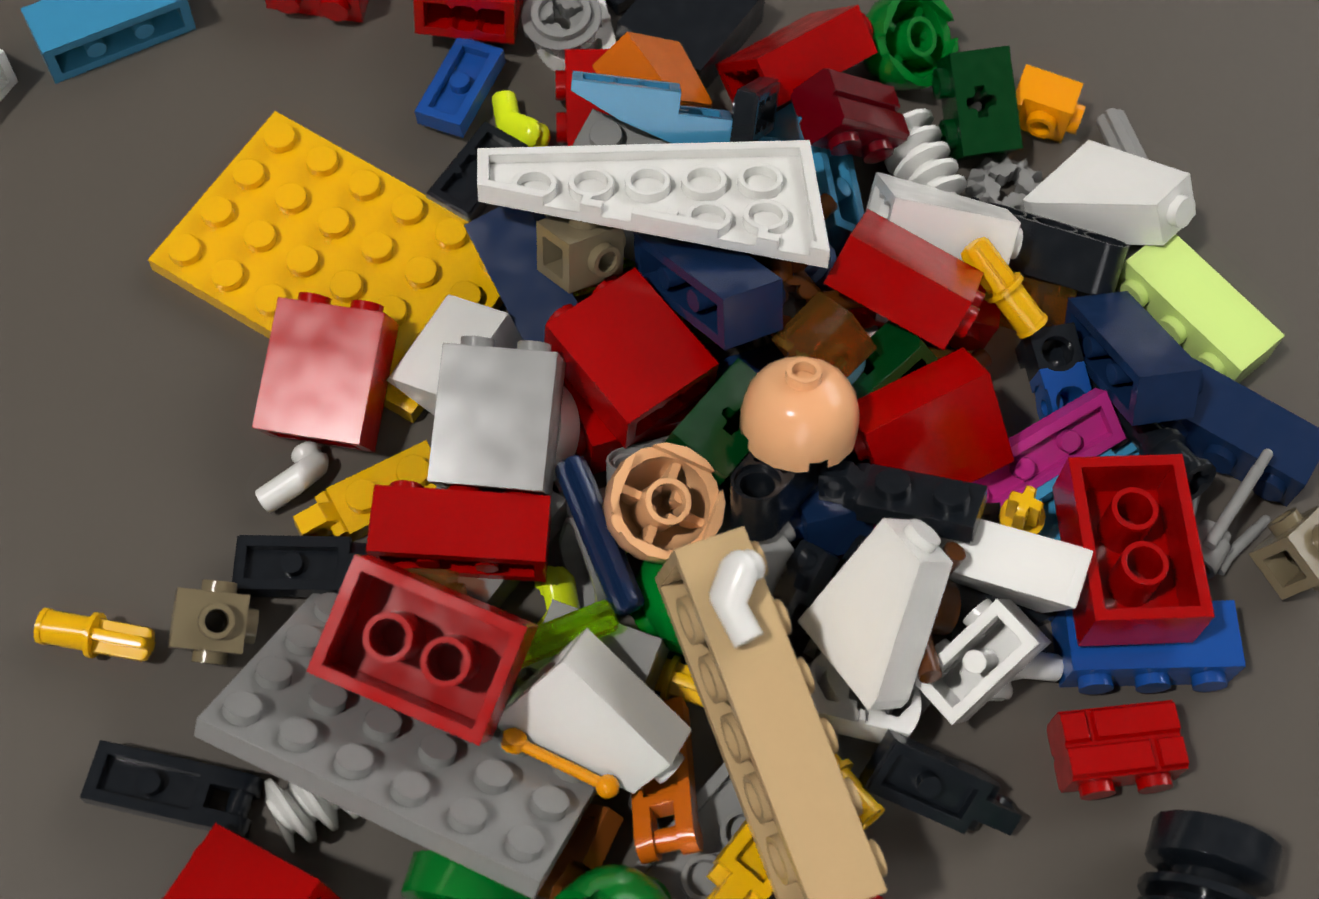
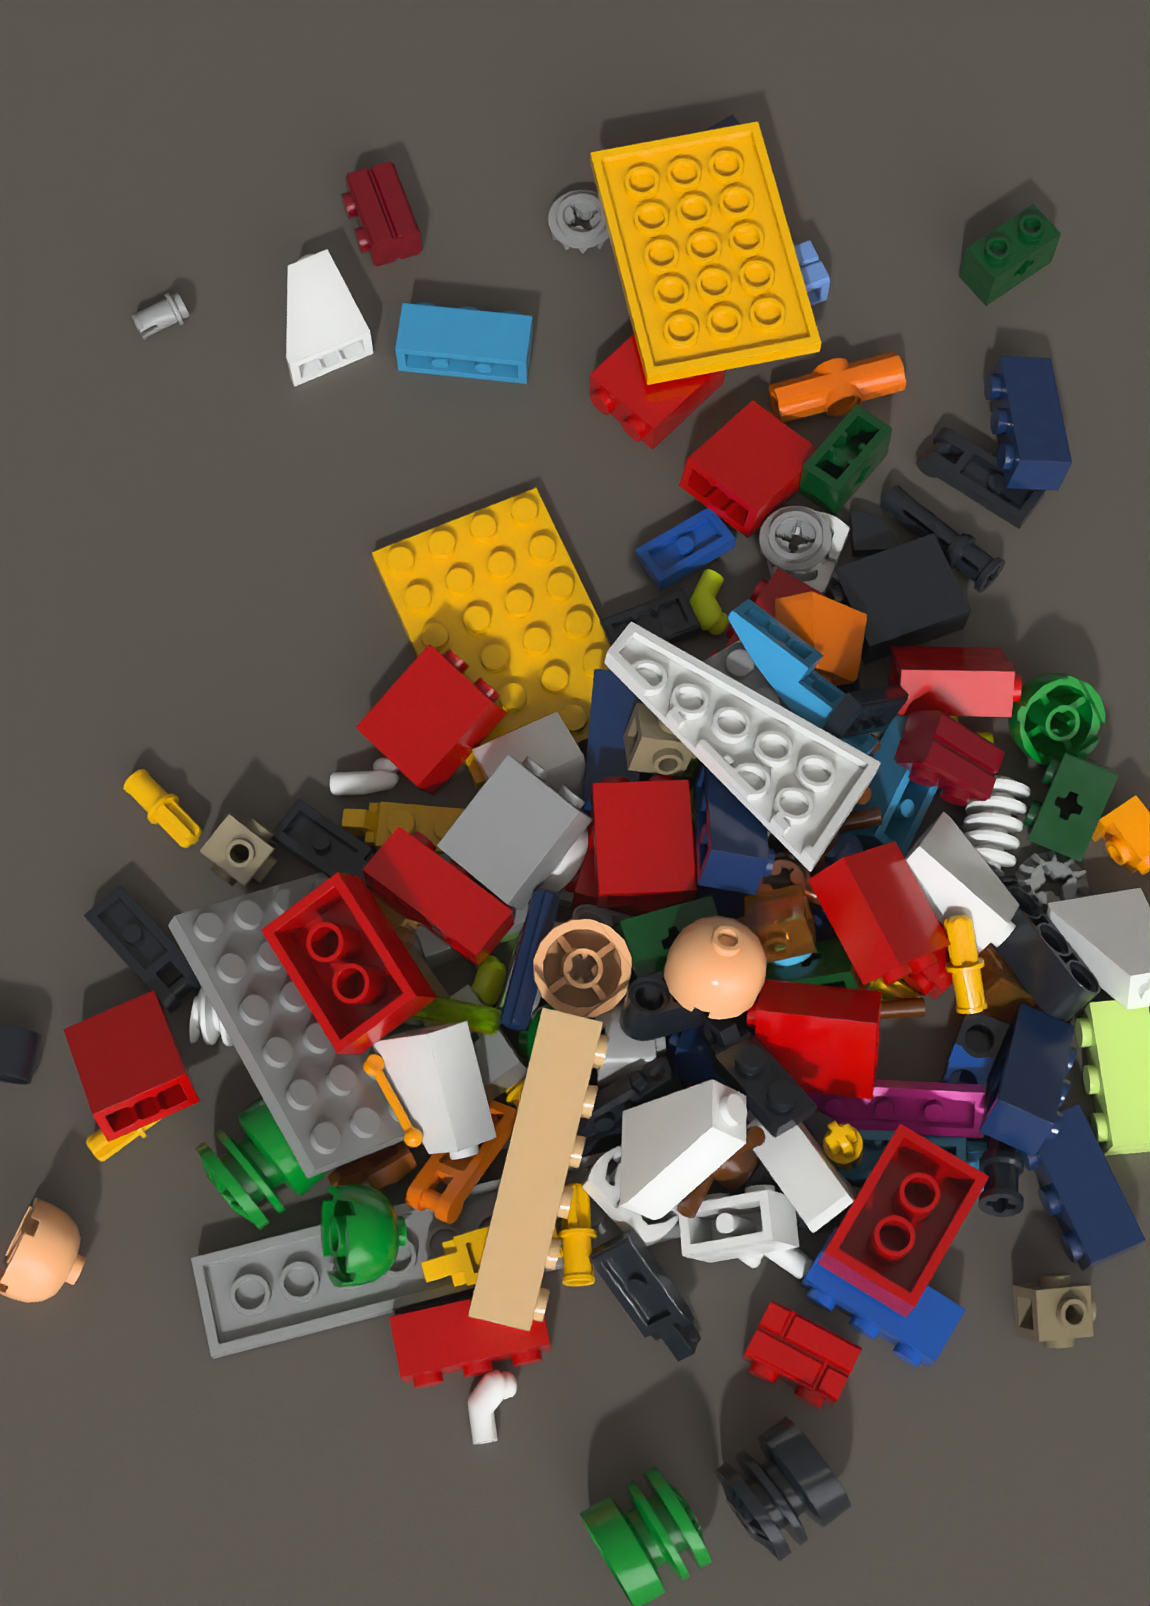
camera: 40 degrees right, 5 degrees up
white arm [709,549,765,648] -> none
light grey plant [1192,448,1273,579] -> none

